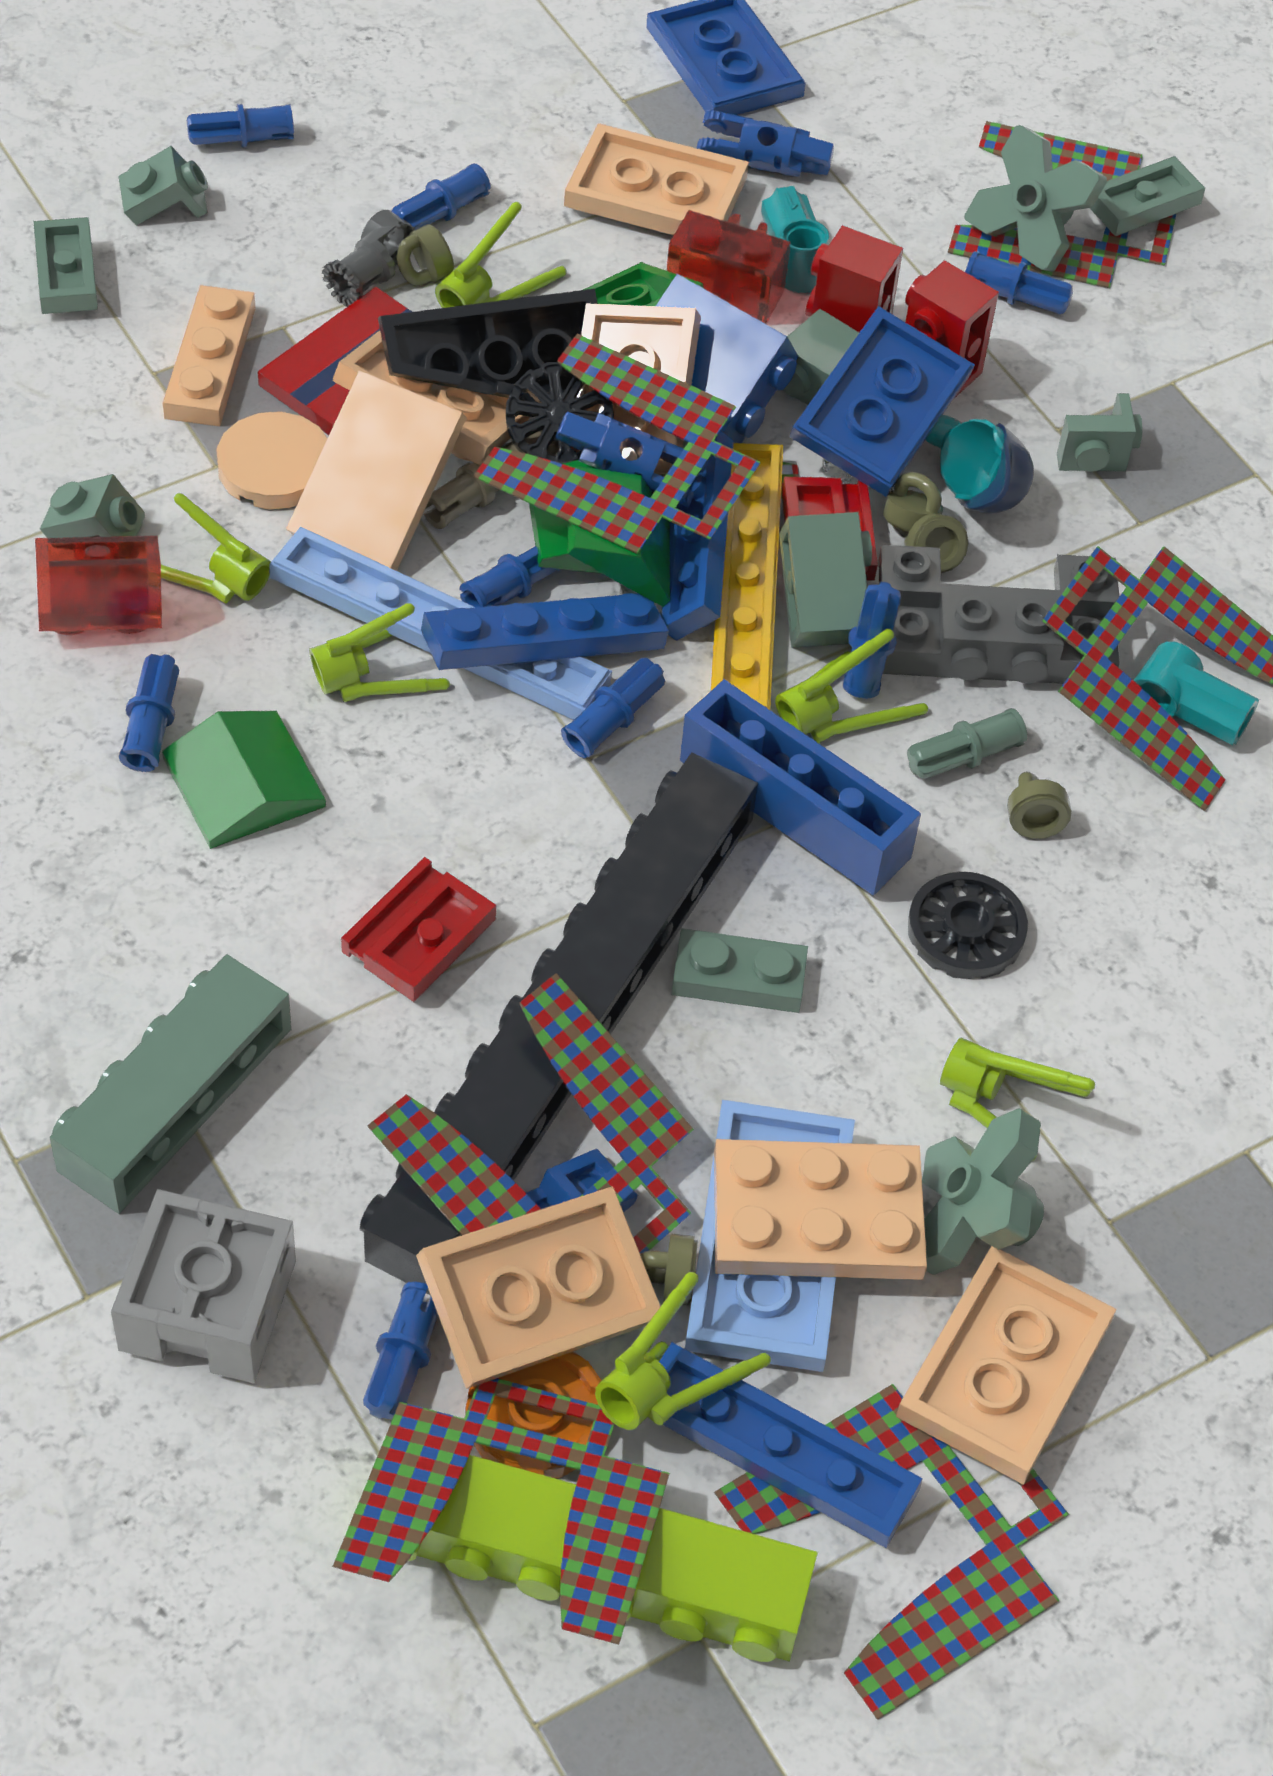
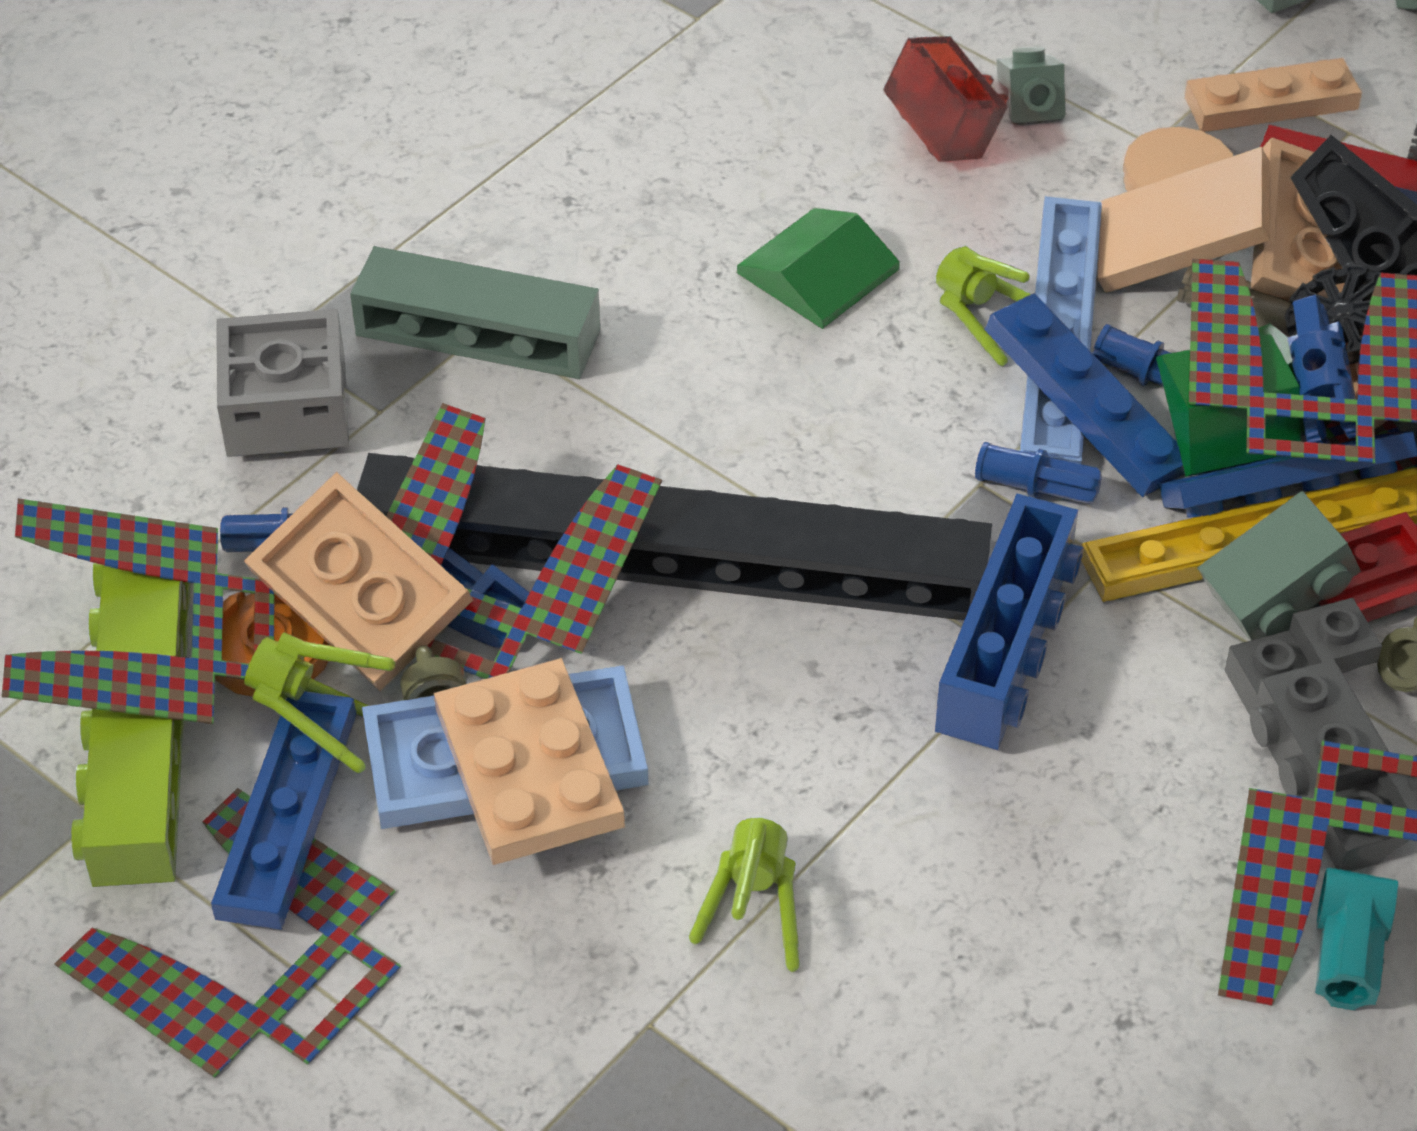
camera: 75 degrees right, 5 degrees down
blue axle [119,654,179,772] -> none
lime plant [121,493,271,604] -> none
red plate [341,857,496,1002] -> none
sand green plate [671,928,808,1013] -> none
lime plant [775,629,928,743] -> none
blue axle [843,582,901,699] -> none
light nougat plate [896,1246,1117,1485] -> none
sand green axle [907,708,1027,779] -> none
black wheel [908,872,1028,979] -> none
sand green plant [922,1108,1044,1275] -> none
olive tile [1007,772,1071,839] -> none

